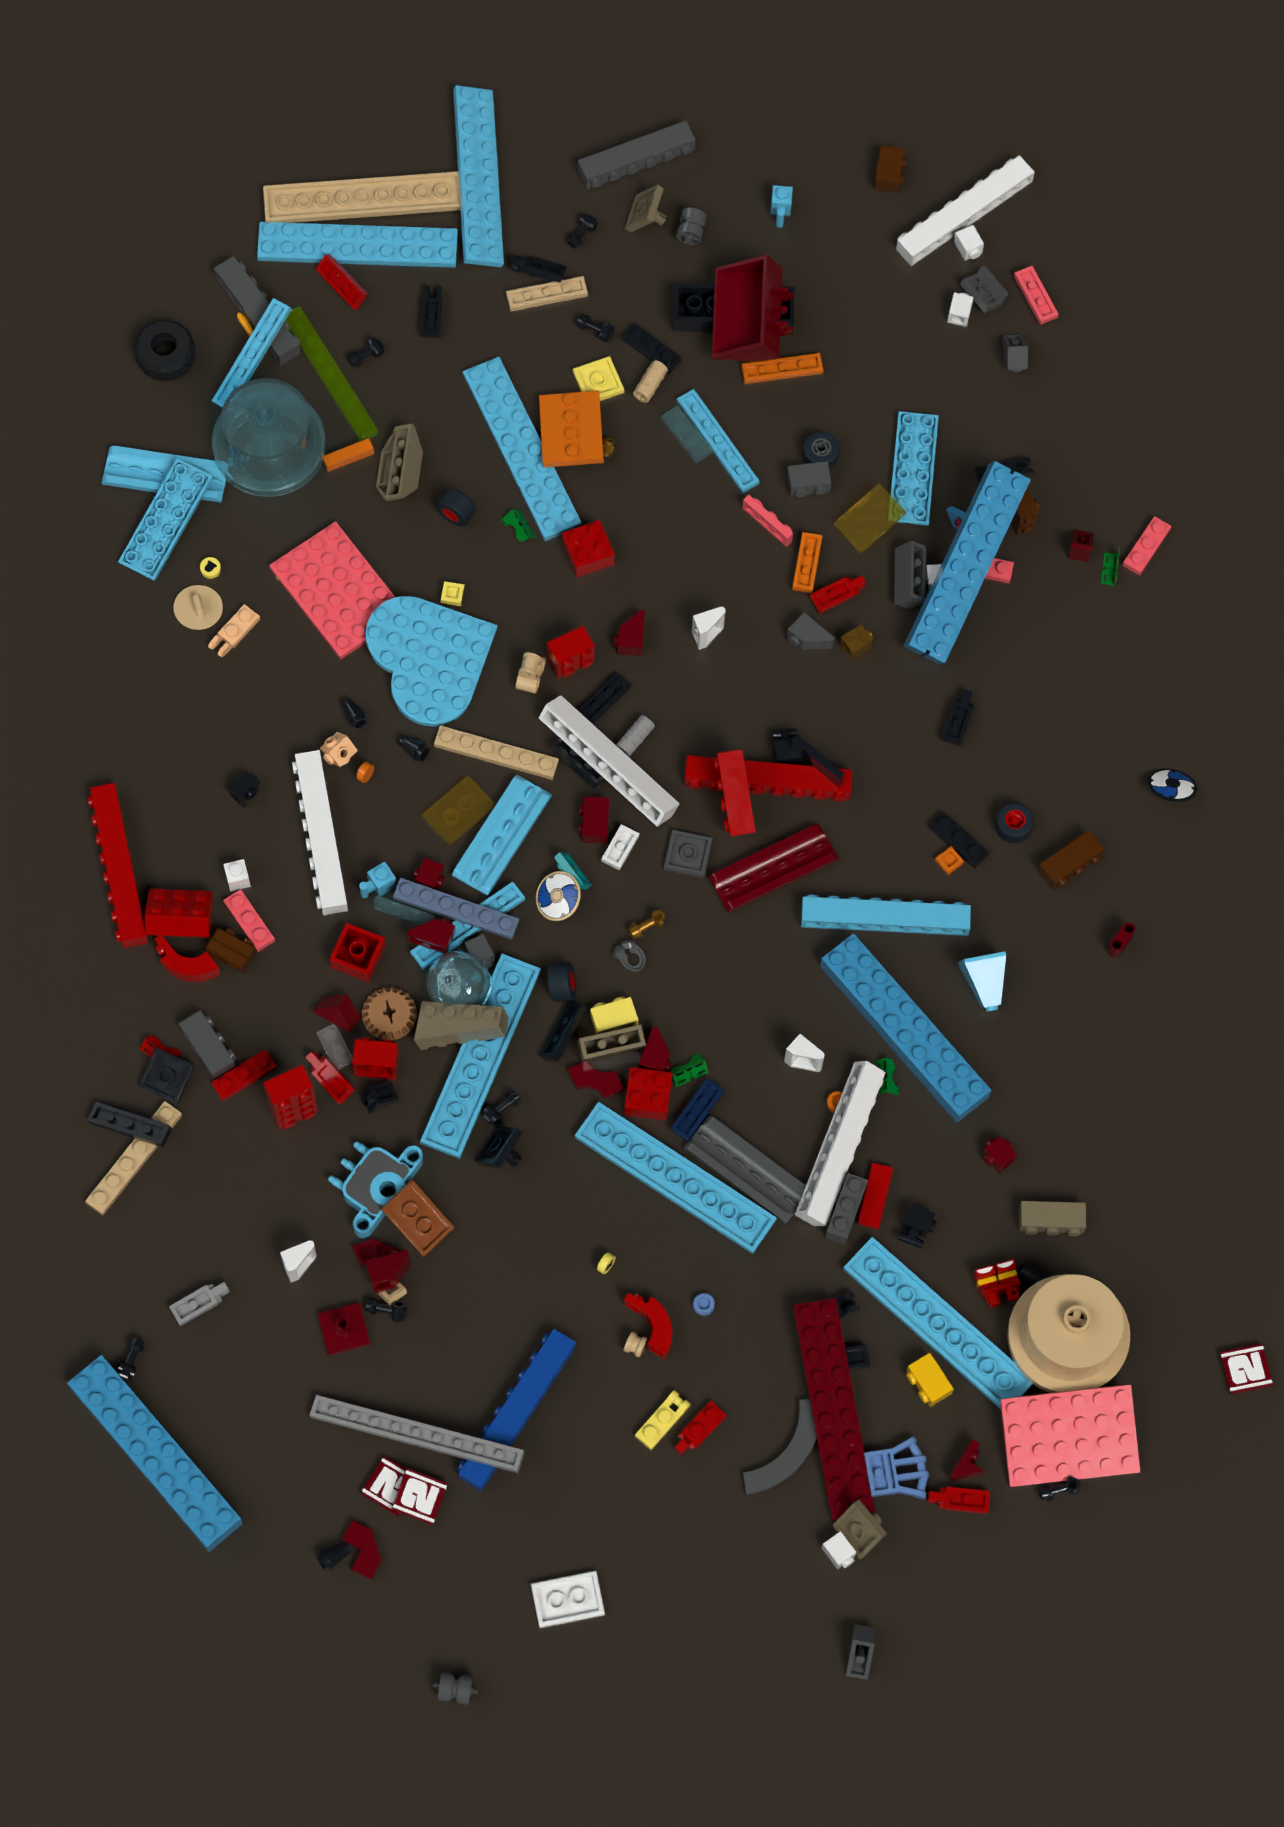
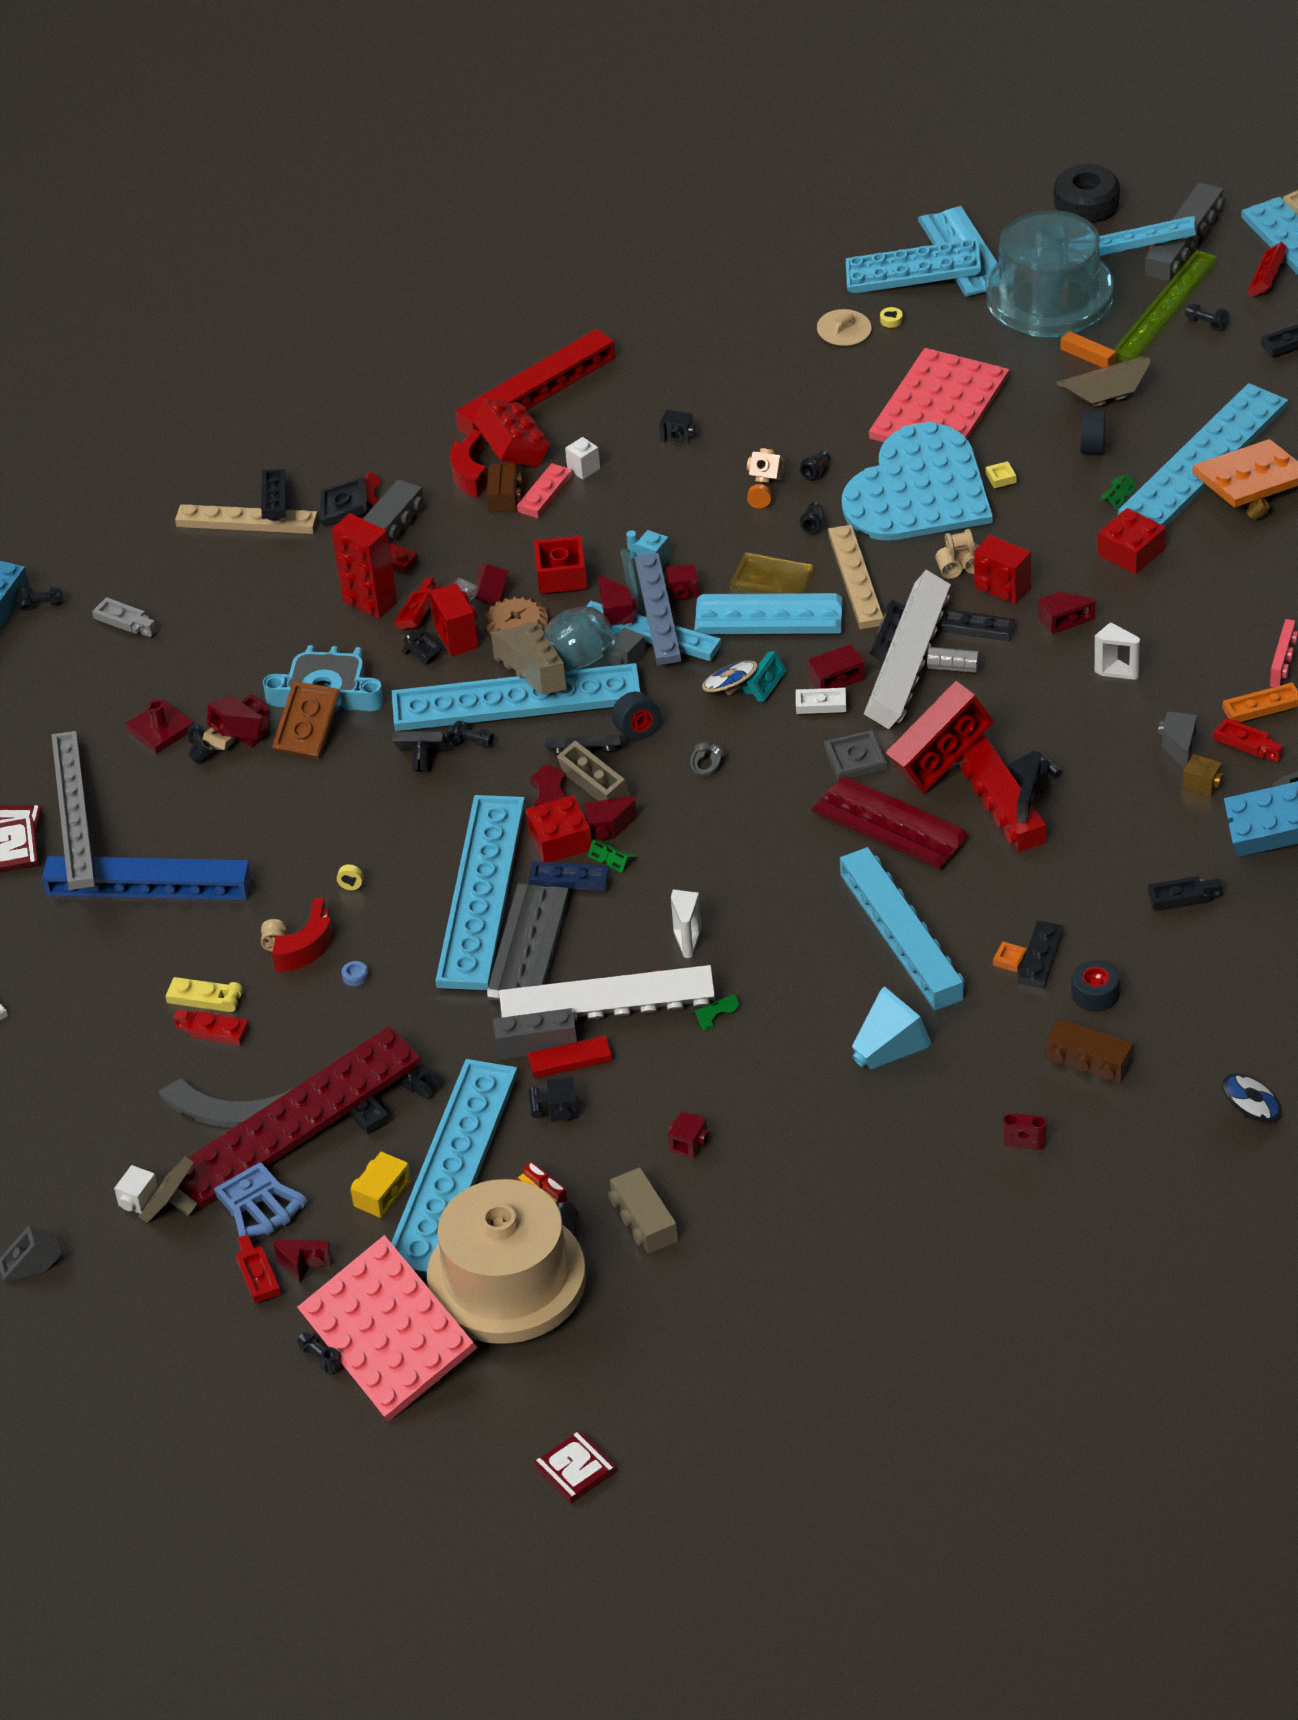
camera: 70 degrees right, 25 degrees down
light nougat hinge [208,604,260,657] -> none
white tile [280,1241,317,1283] -> none
white brick [292,750,348,915] -> none
light yellow brick [590,997,638,1035] -> none
pearl gold bar [628,910,666,939] -> none
dark azure brick [820,933,991,1123] -> none

